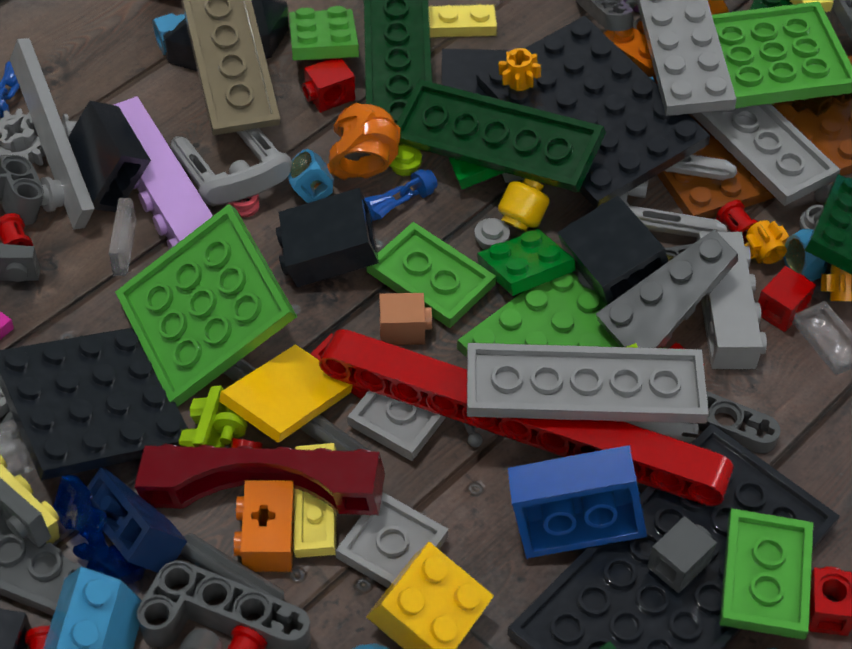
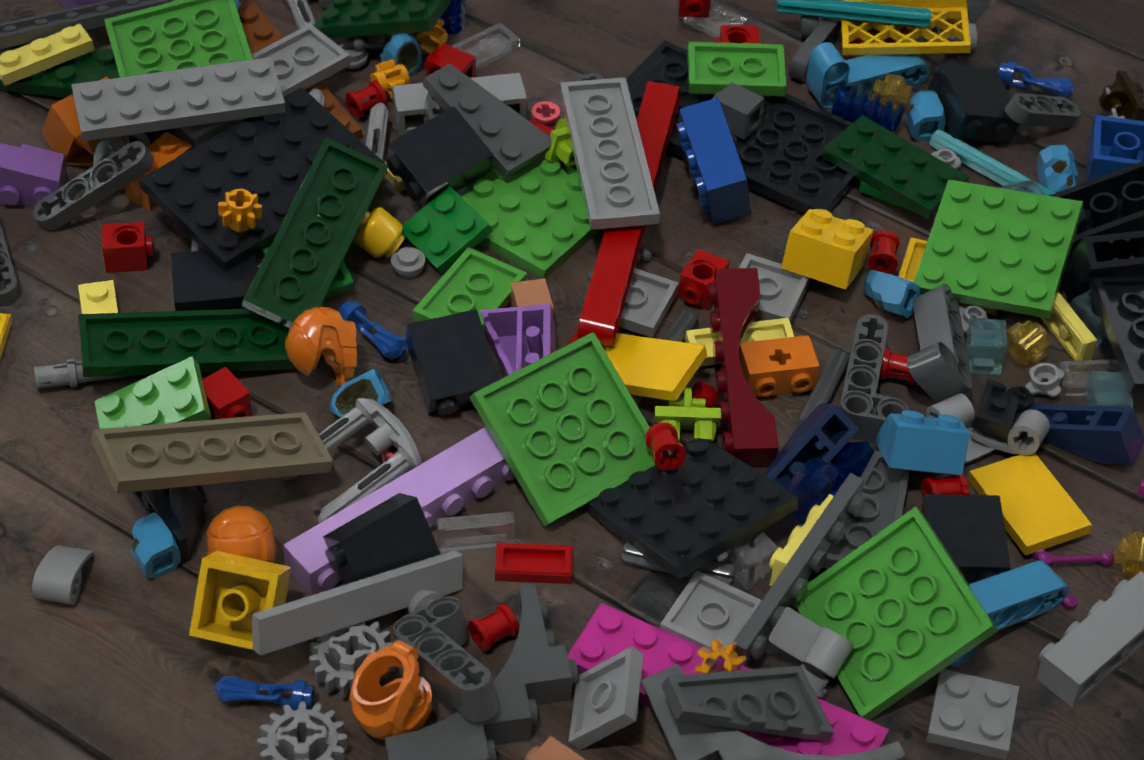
camera: 100 degrees left, 5 degrees down
none -> red brick [102,222,154,273]
none -> yellow brick [189,551,292,650]
none -> orange helmet [206,505,277,563]
none -> medium lavender wedge [480,304,557,377]
none -> red tile [495,543,573,584]
none -> coral bush [531,101,560,130]
none -> red bush [645,422,686,470]
none -> red brick [678,249,730,311]

